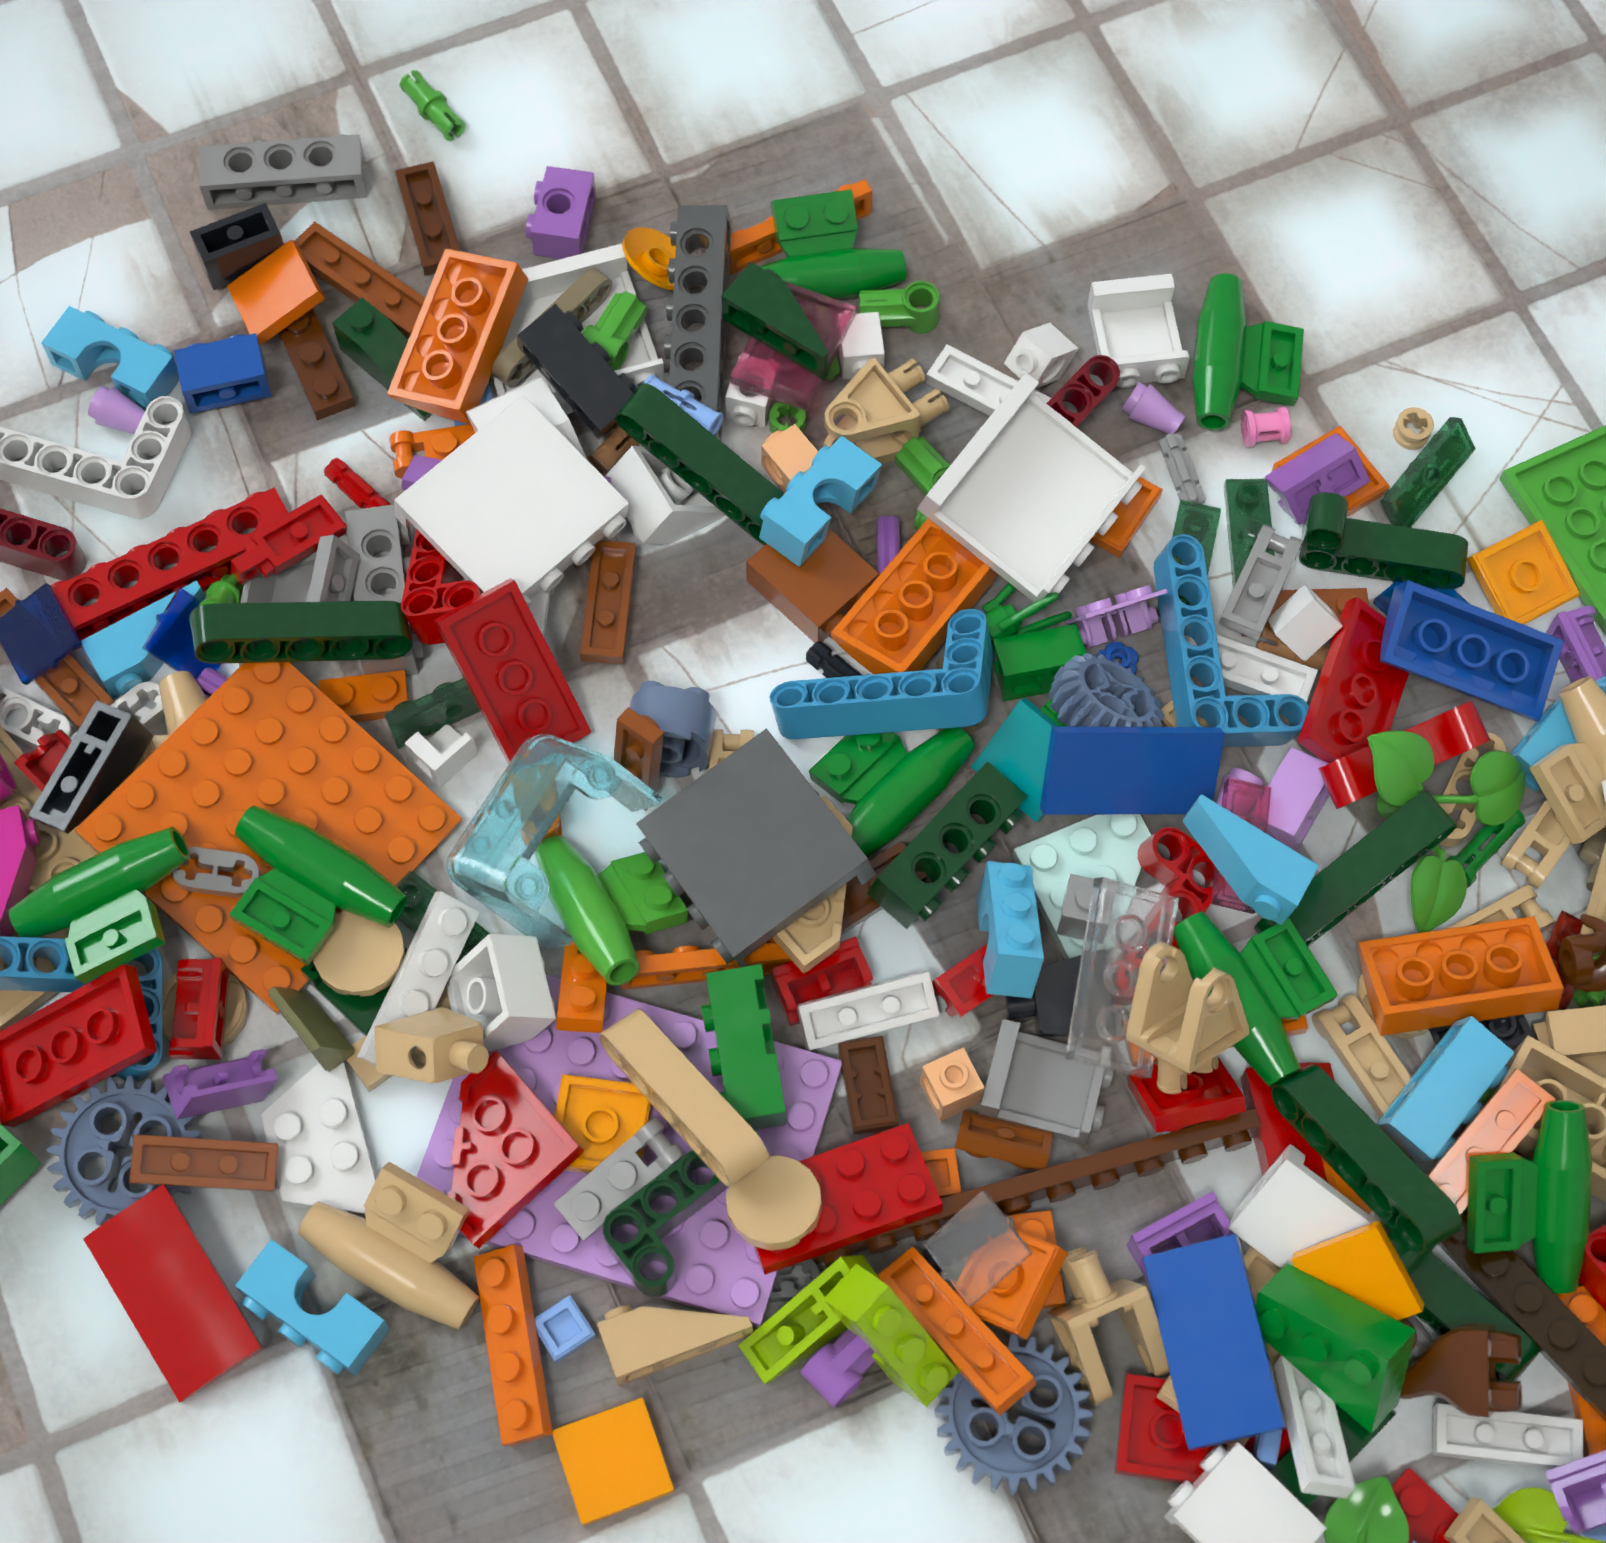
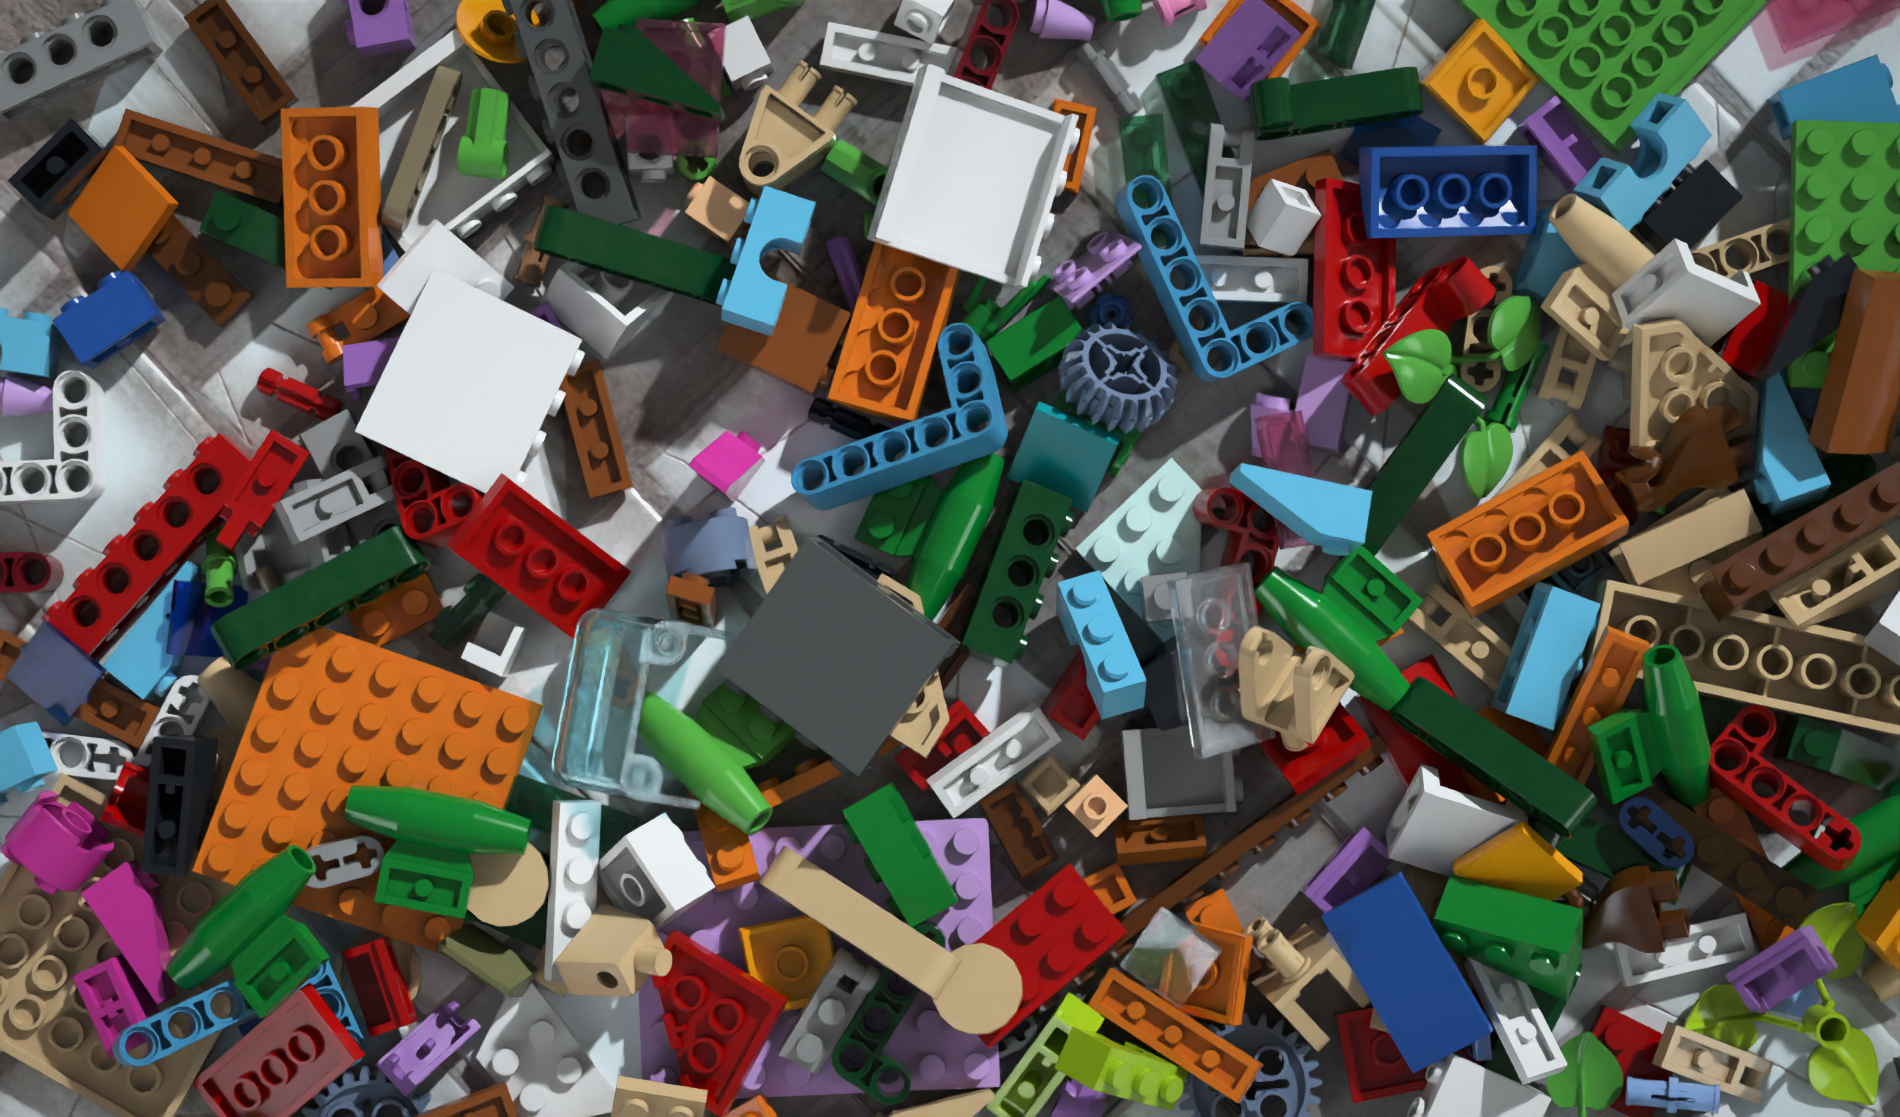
camera: 20 degrees left, 20 degrees up
black brick [517,304,637,440] -> none
light blue pin [644,374,723,435] -> none
blue tile [1040,726,1225,815] -> none
none -> light grey plate [273,455,395,545]
none -> dark pink slope [688,430,765,502]
none -> tan tile [1018,753,1081,816]
none -> dark blue beam [1619,796,1695,868]

